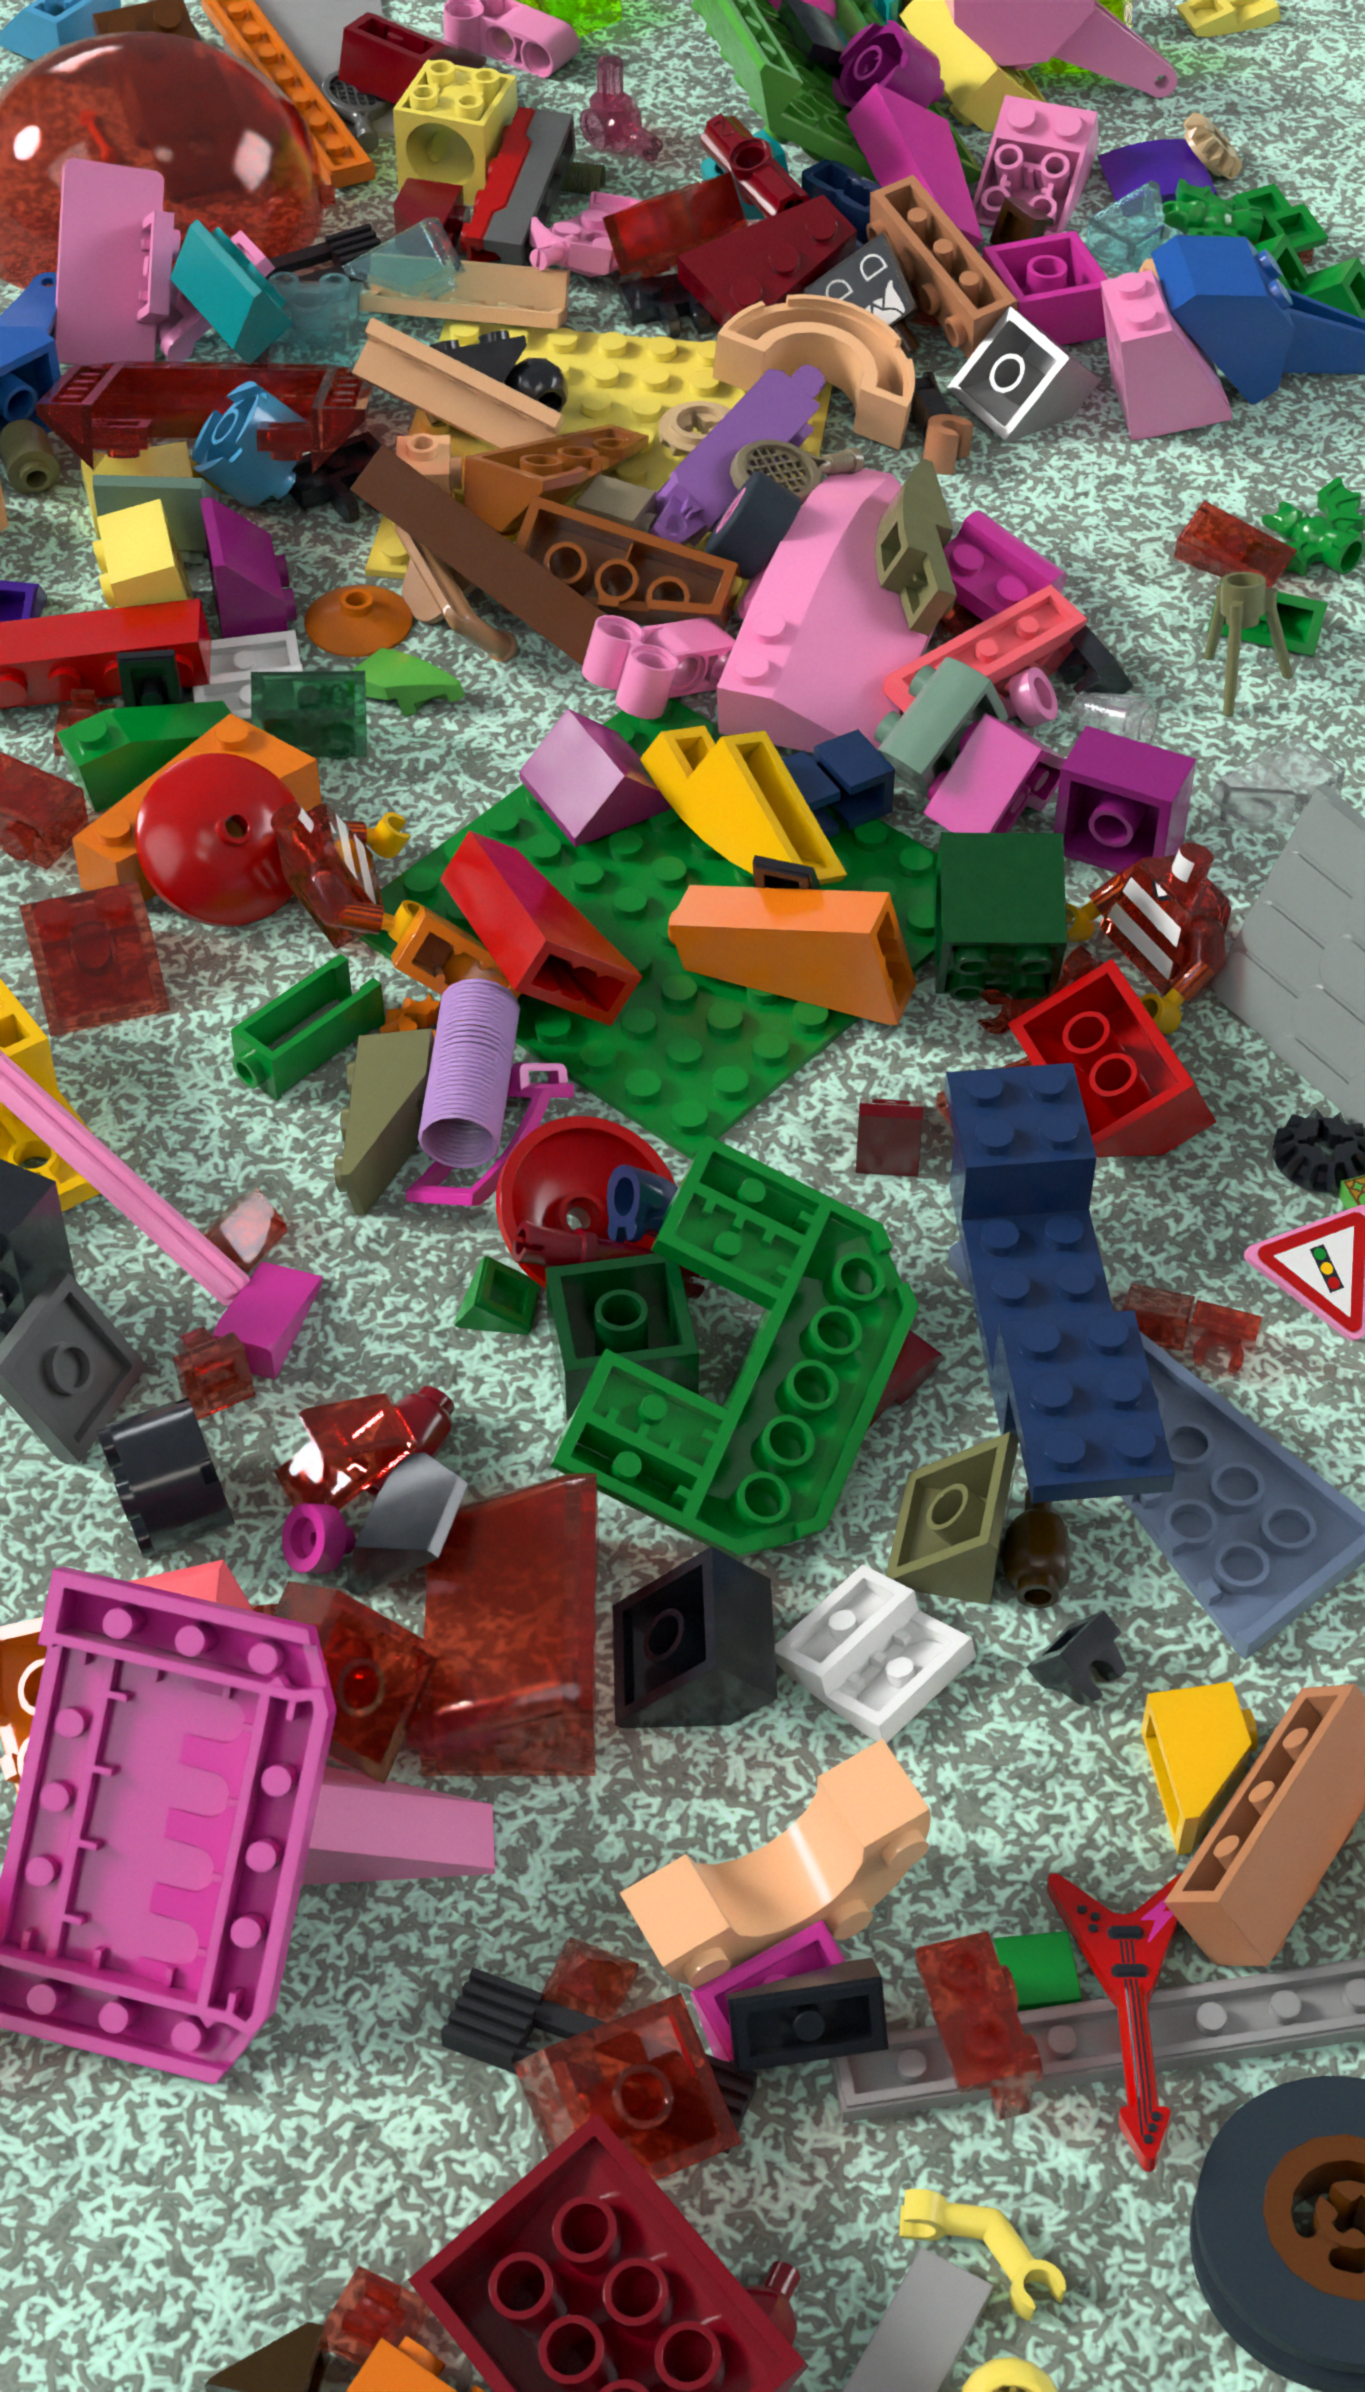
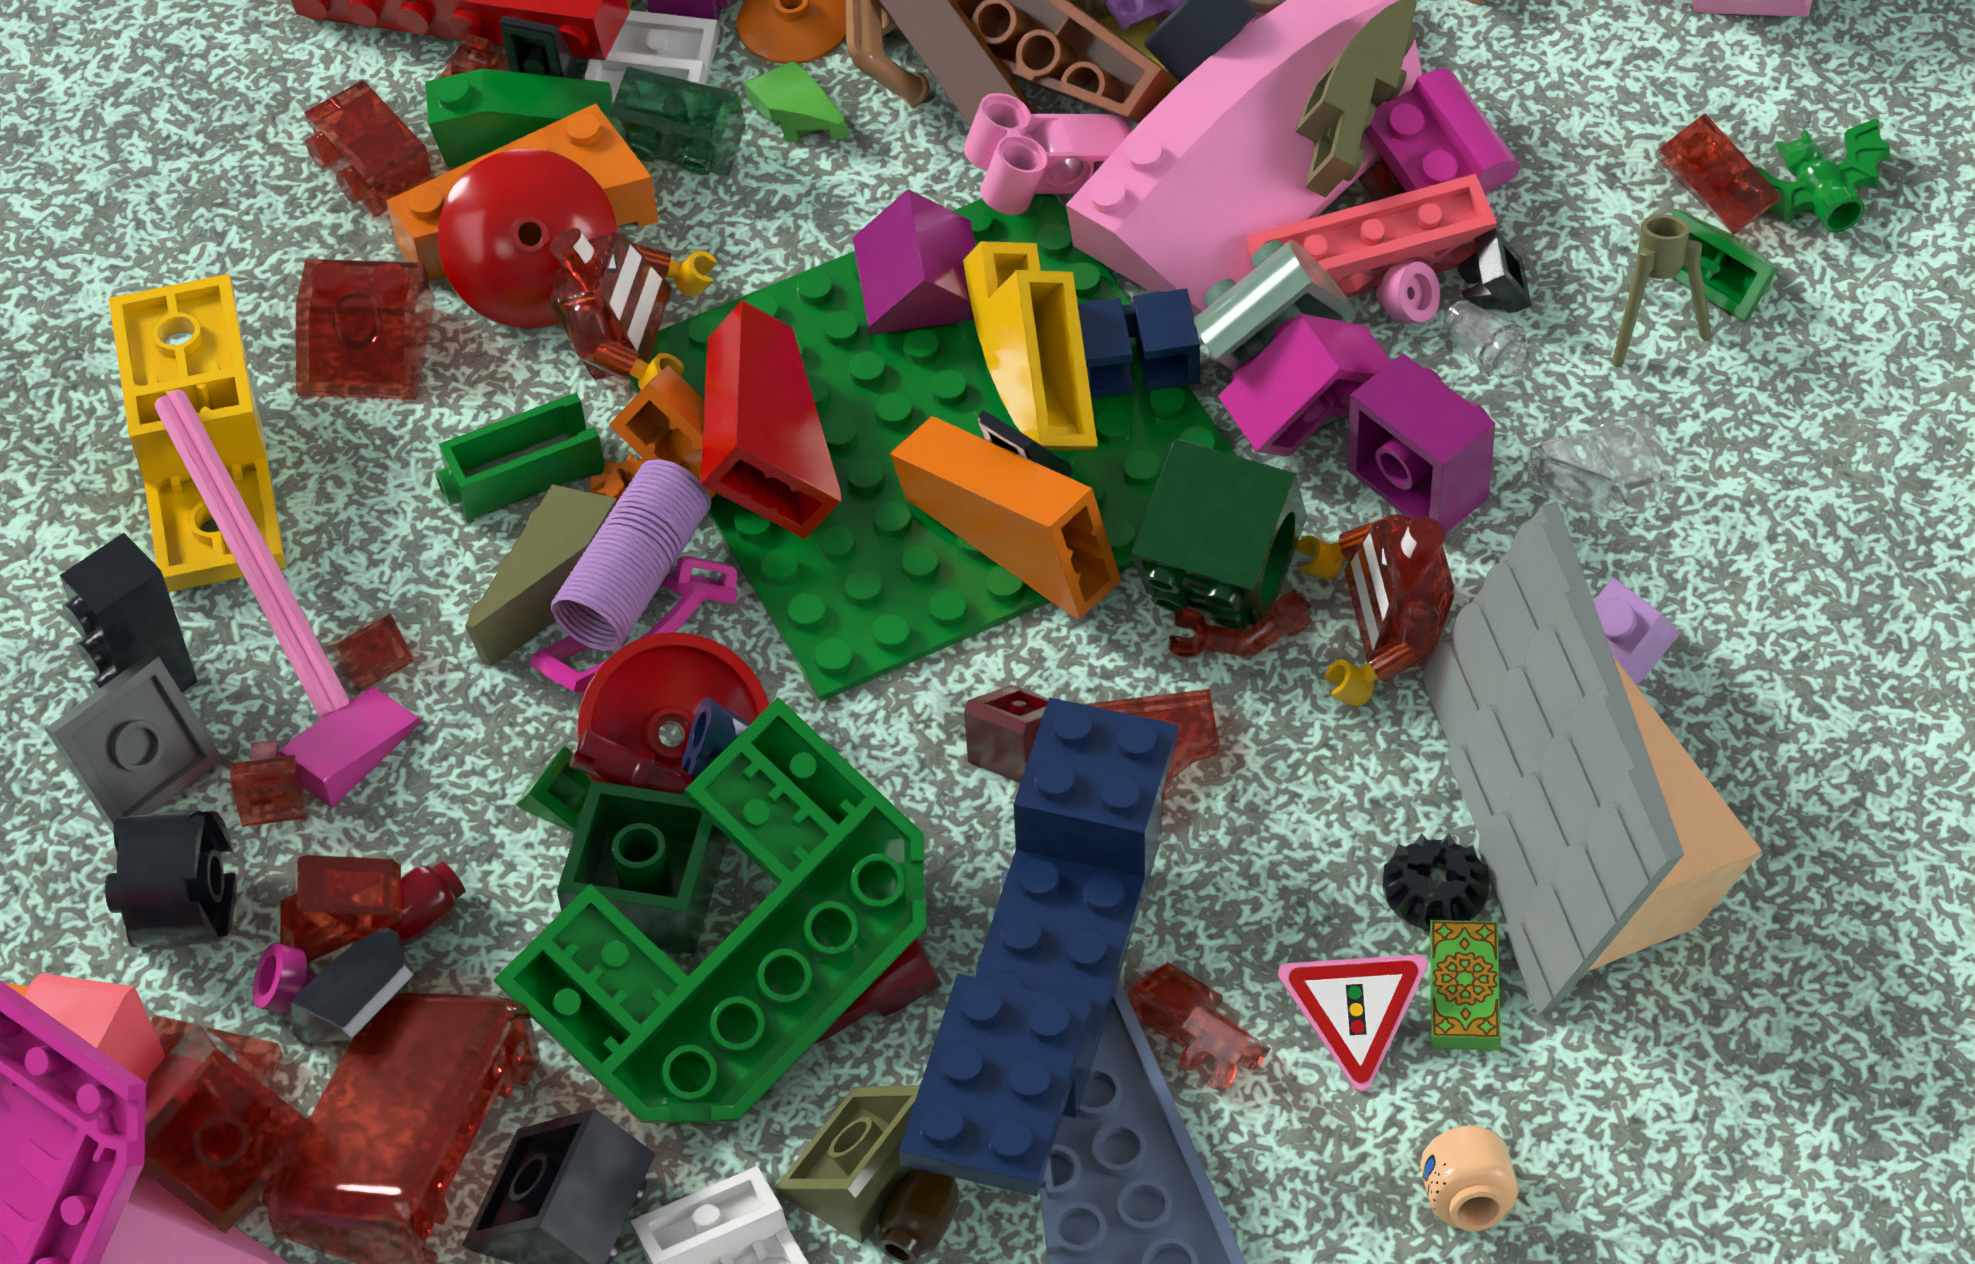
camera: 25 degrees right, 5 degrees up
red slope [1008,958,1216,1157] -> none

